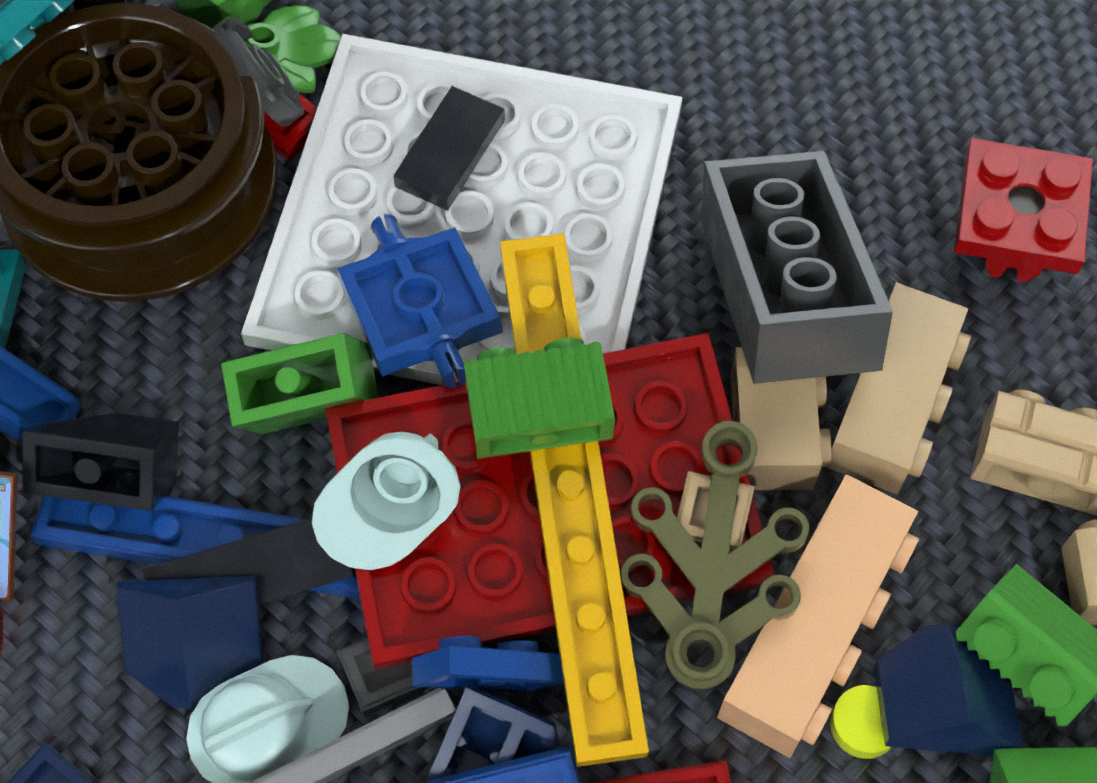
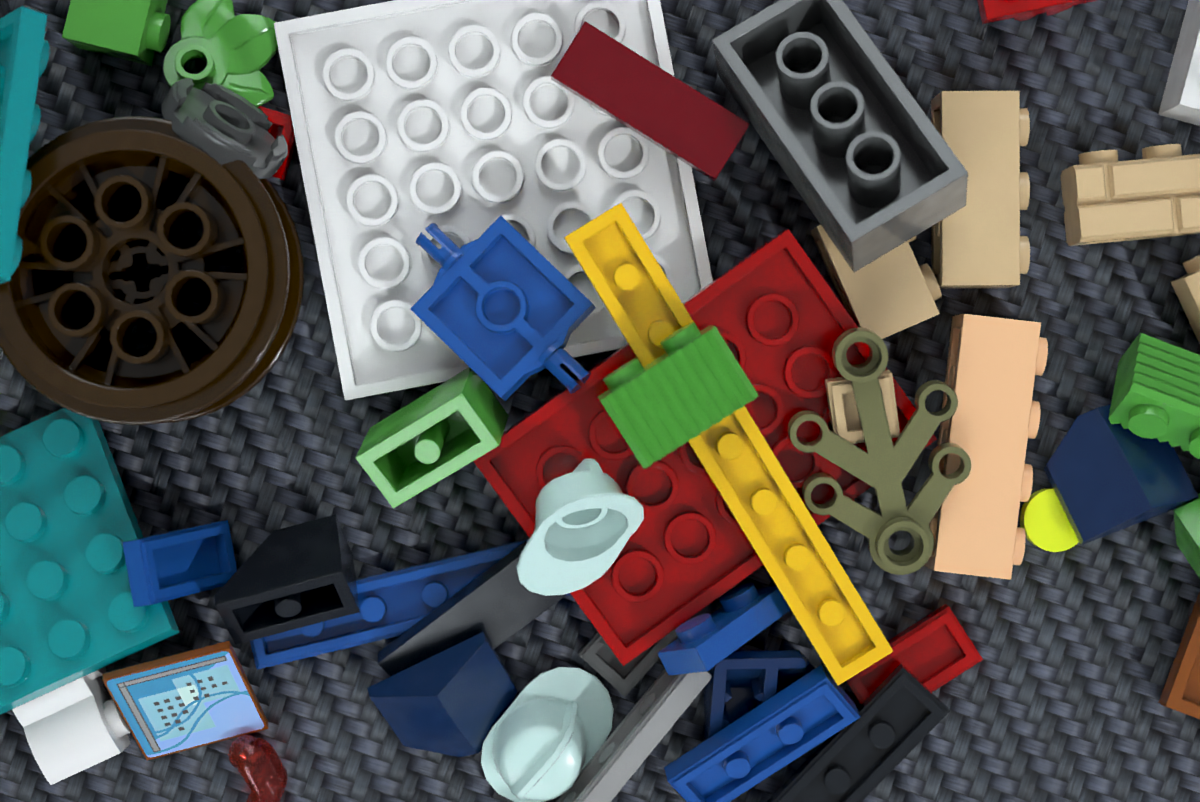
camera: 25 degrees left, 25 degrees up
black tile [393,86,505,211] -> none
none -> dark red tile [551,21,750,181]

